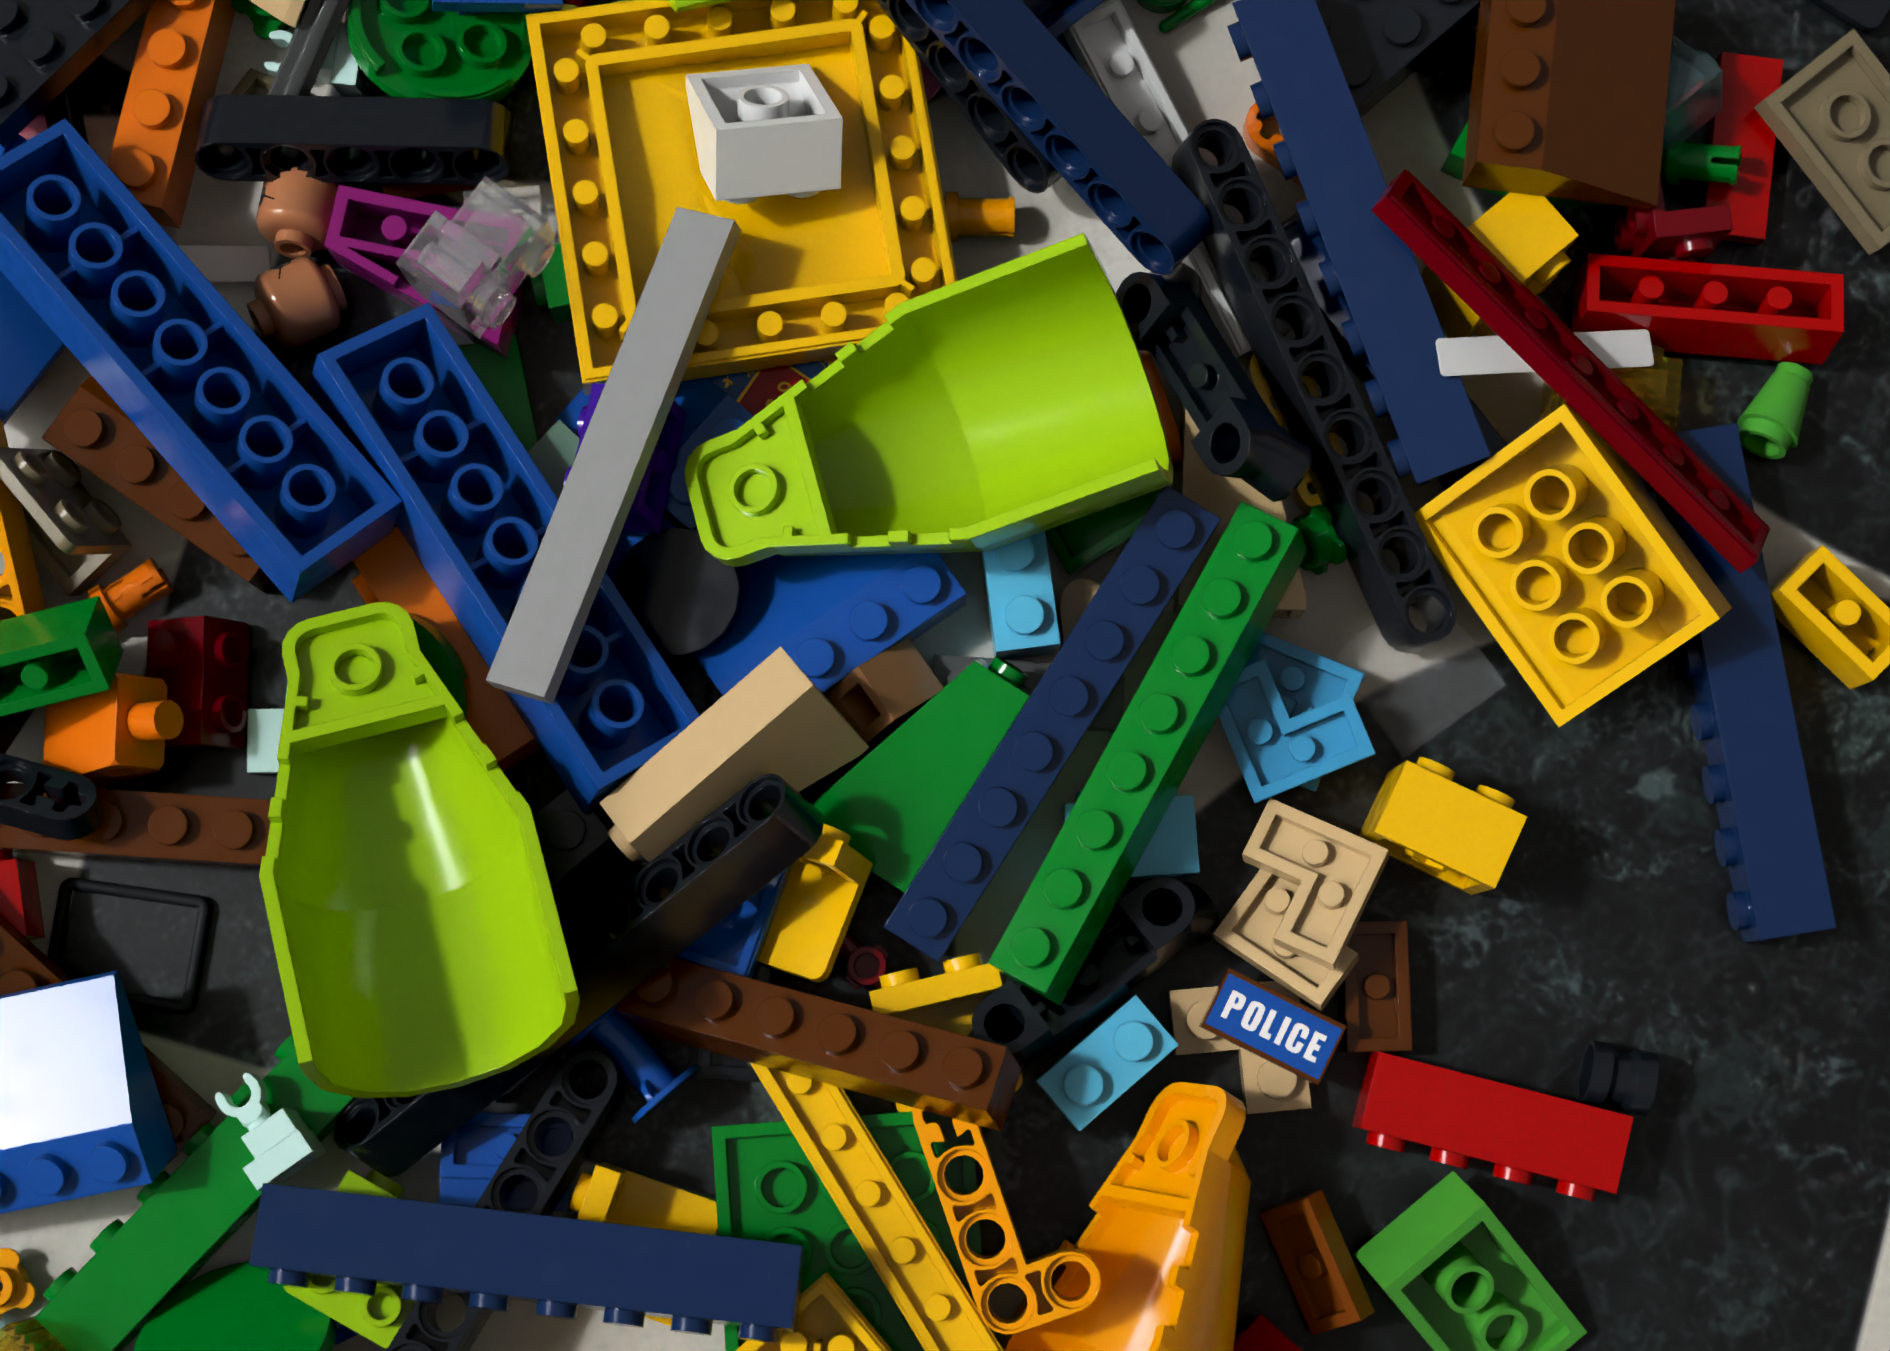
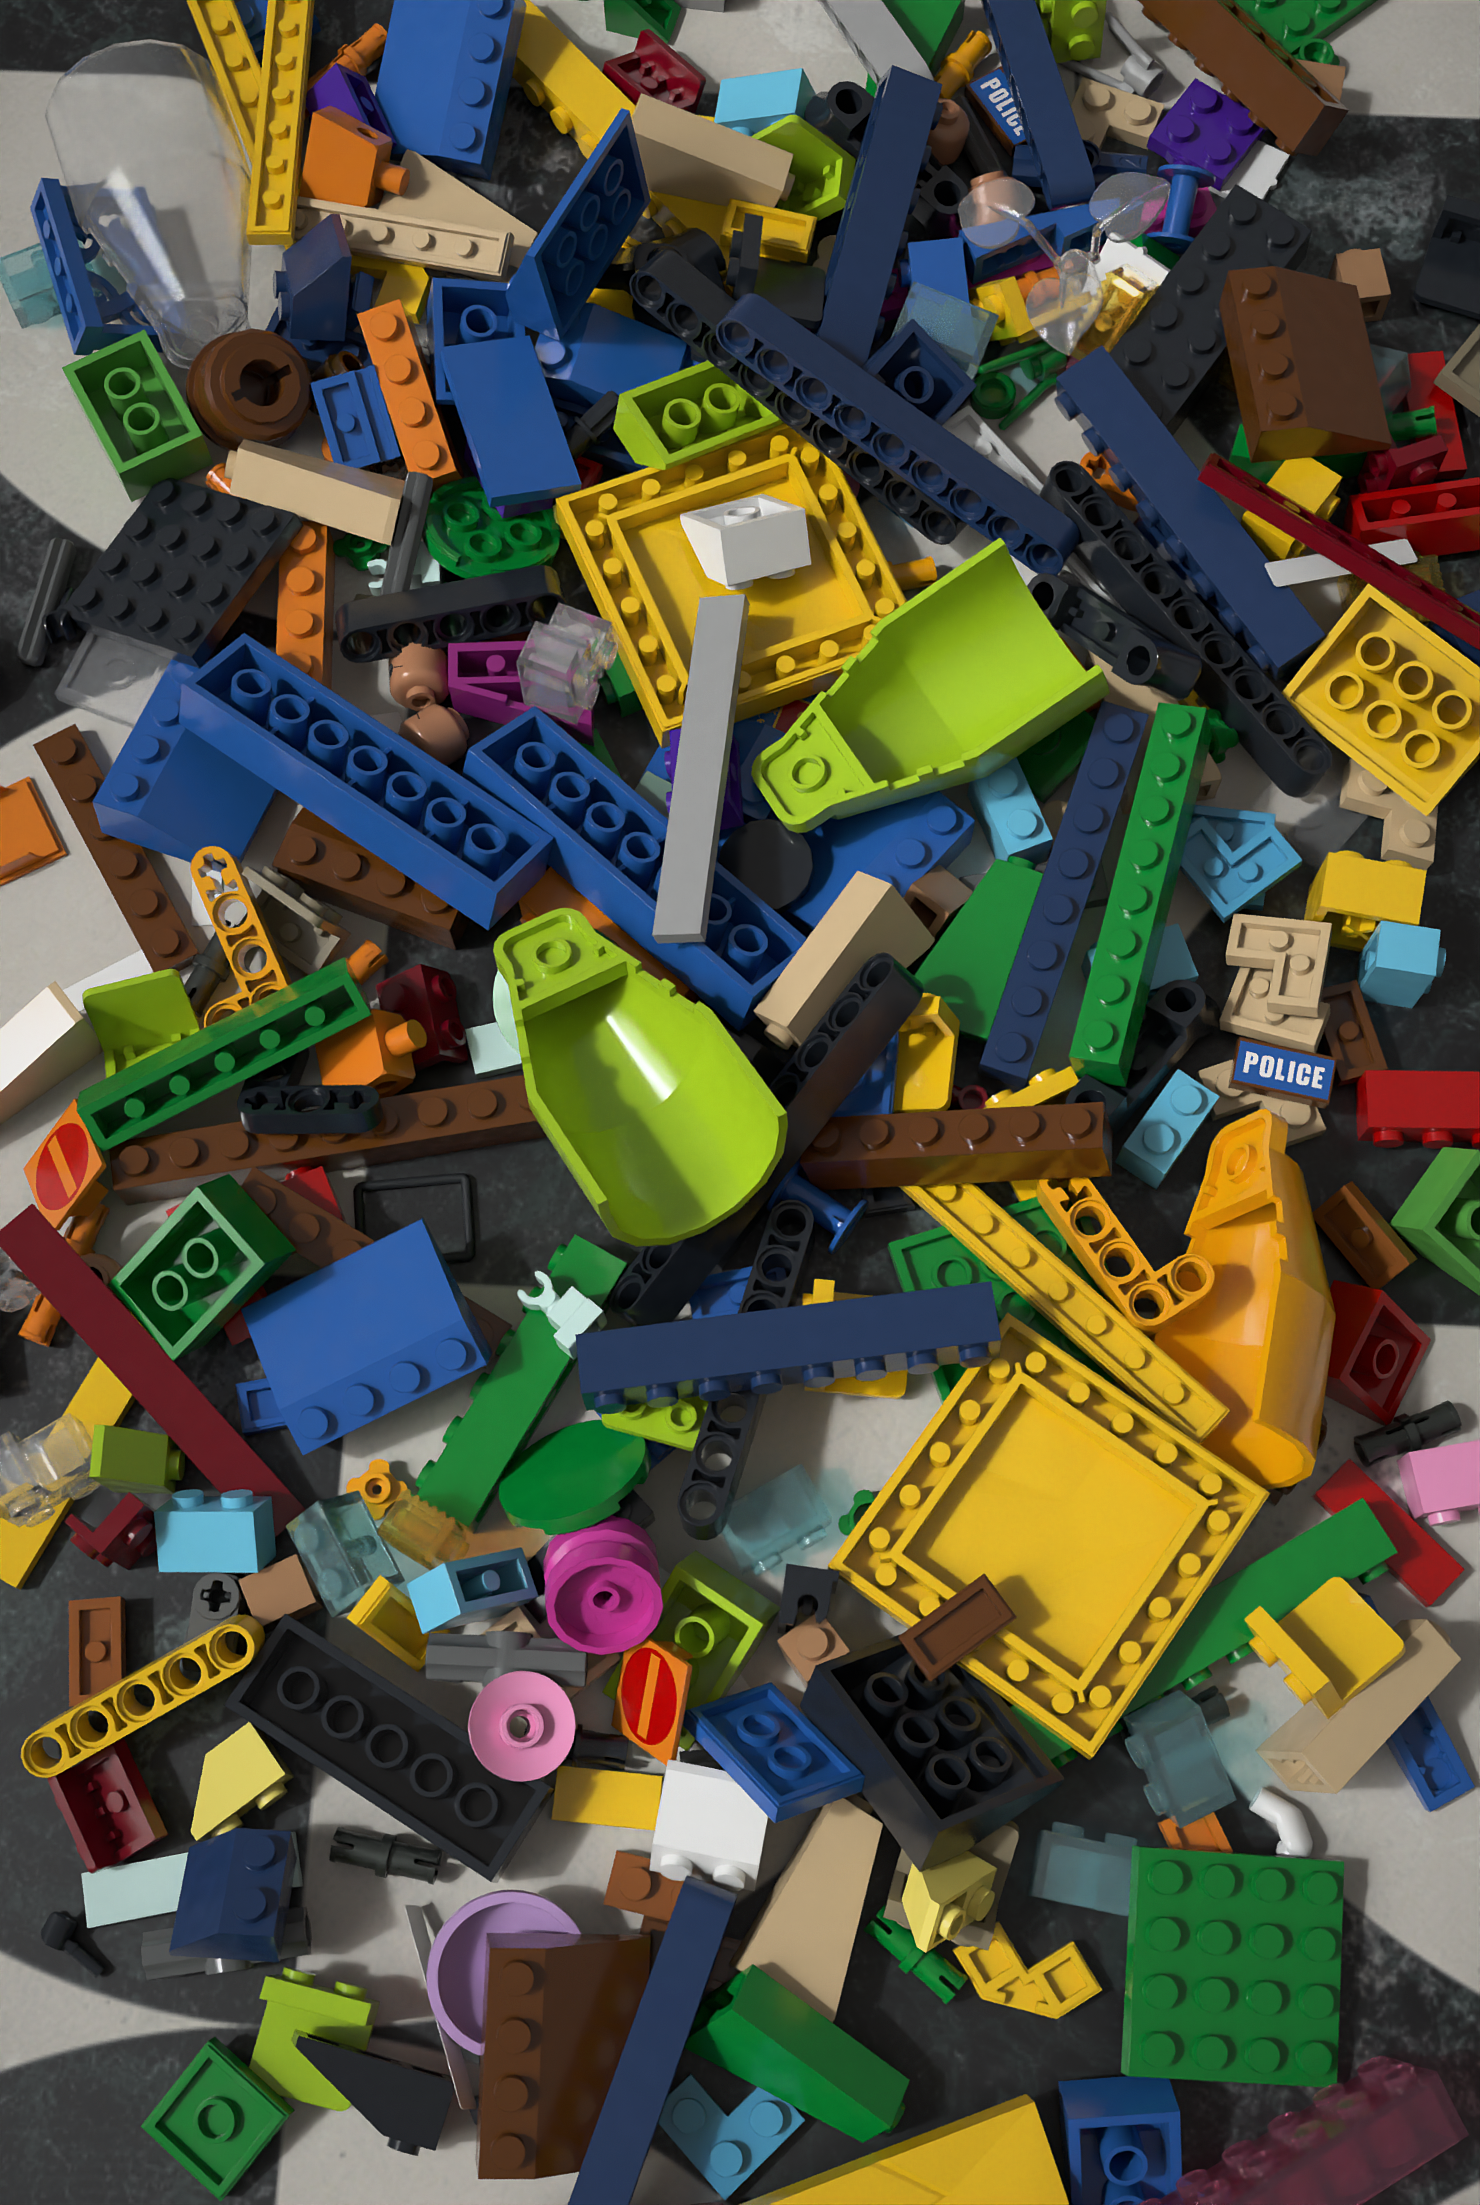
camera: 10 degrees left, 10 degrees down
none -> tan plate [1339,758,1438,870]
none -> medium azure brick [1357,920,1446,1008]

